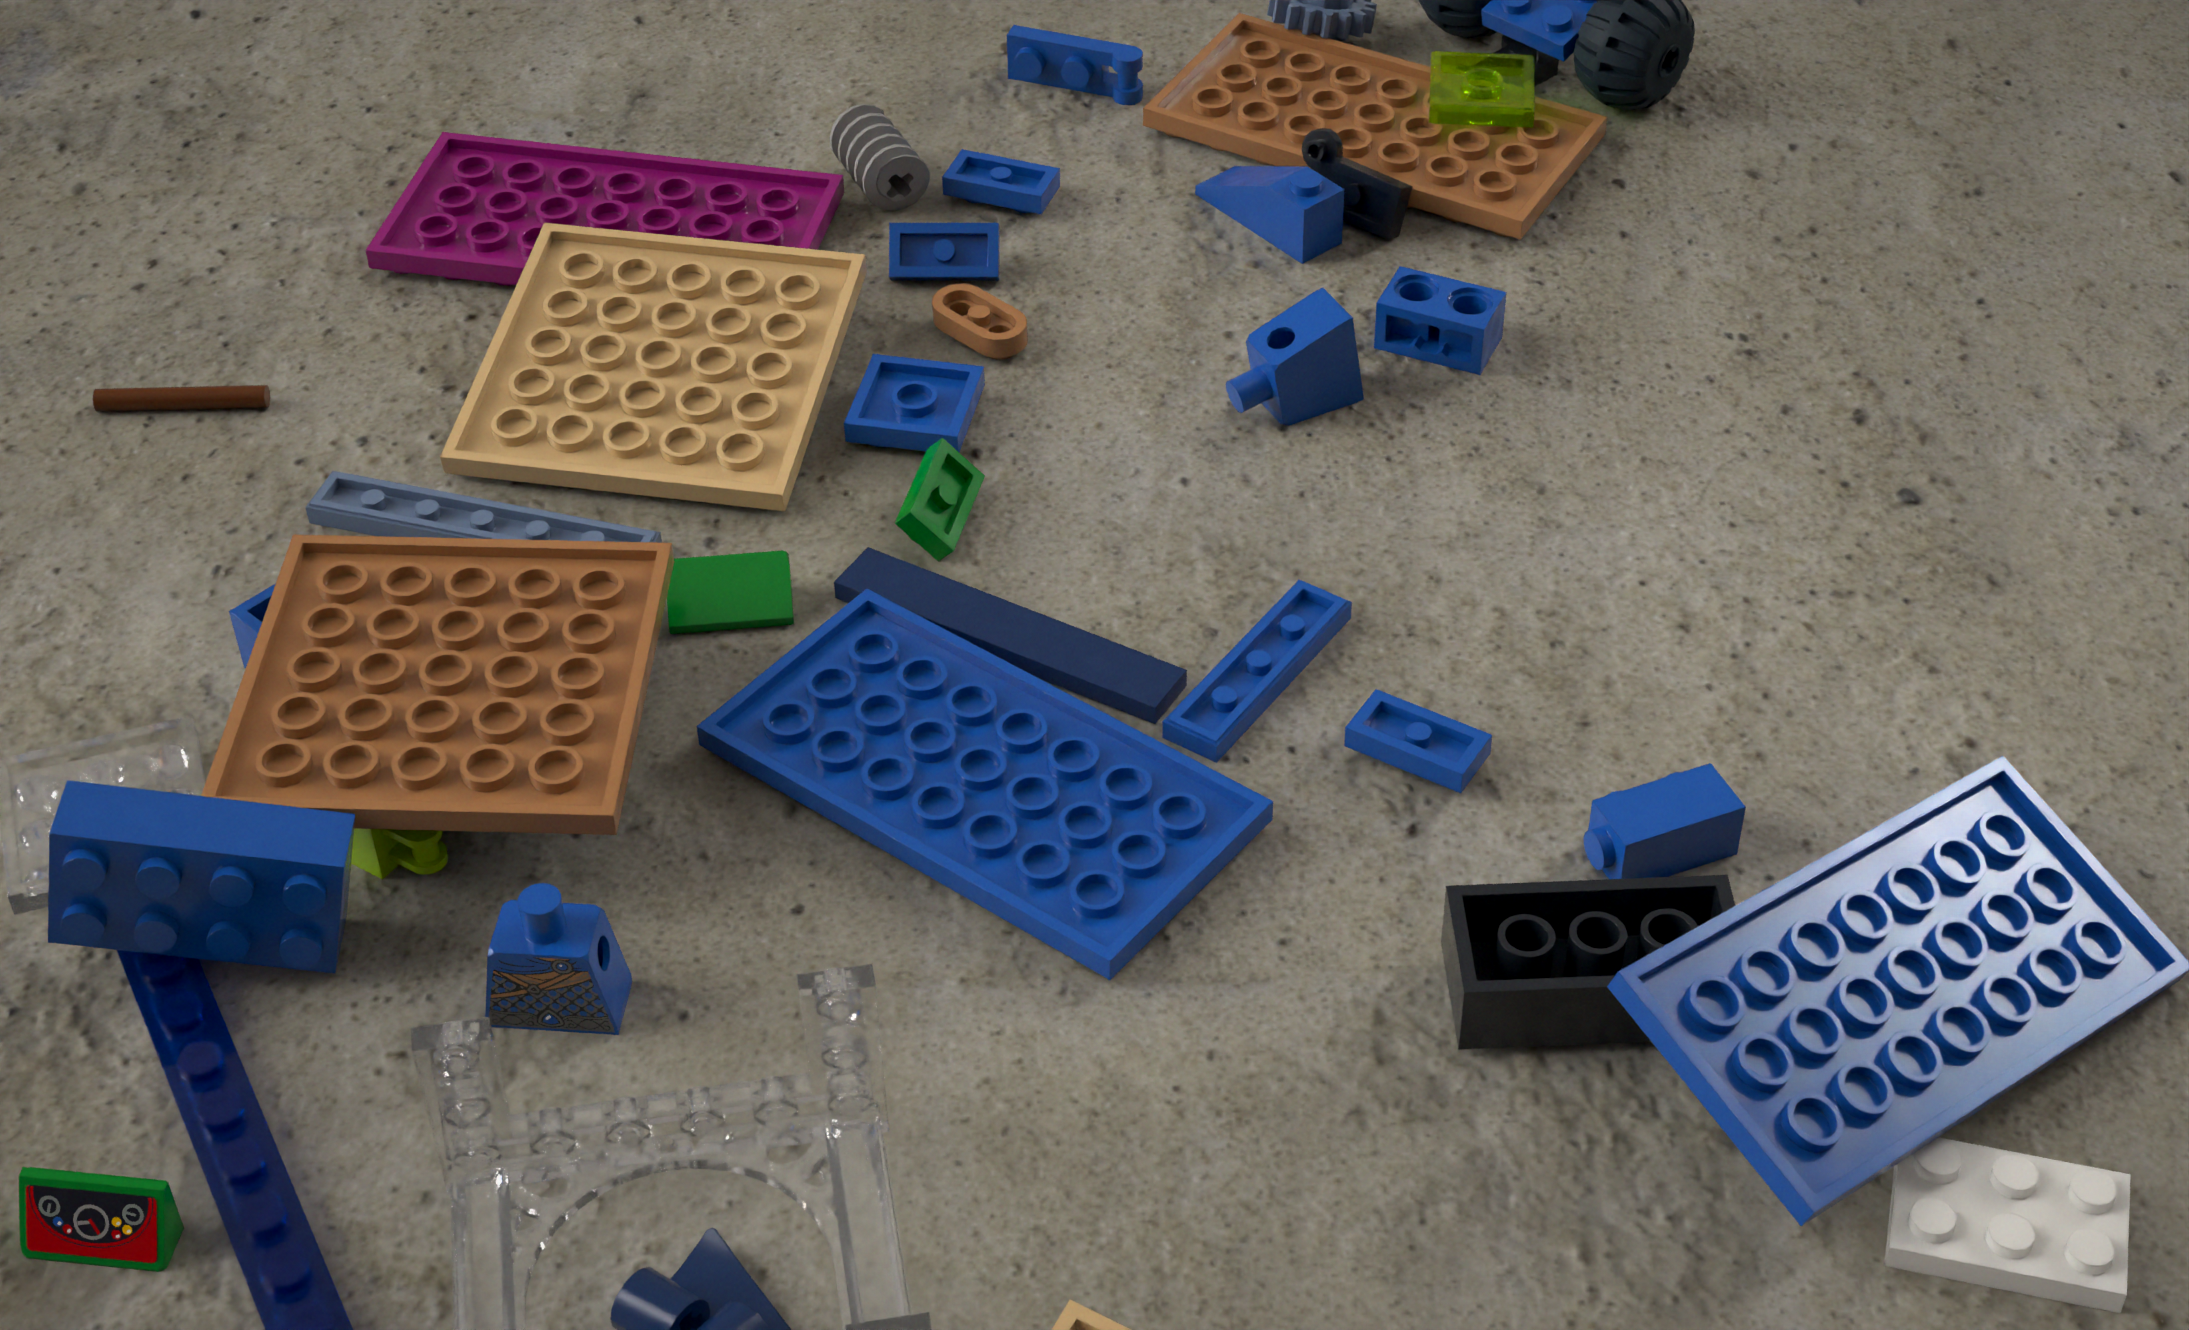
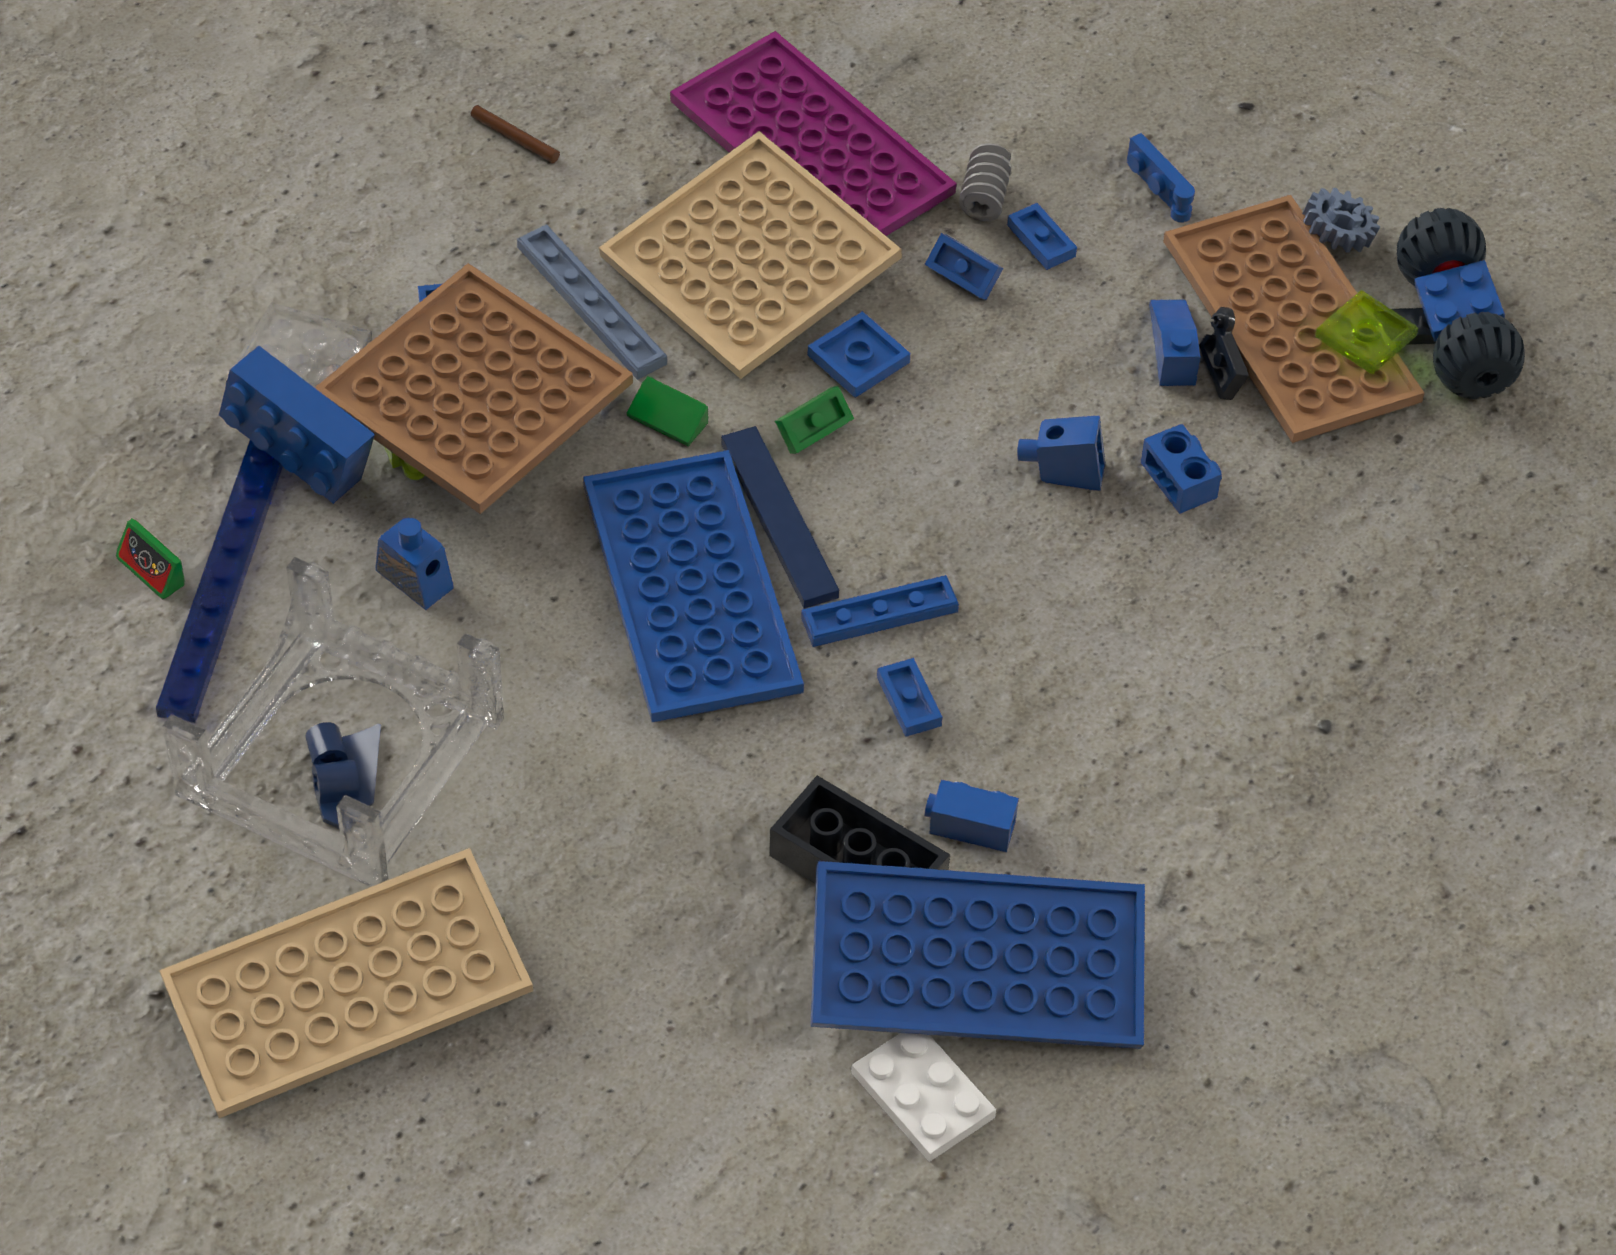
camera: 35 degrees right, 10 degrees up
medium nougat plate [932,284,1028,360] -> none

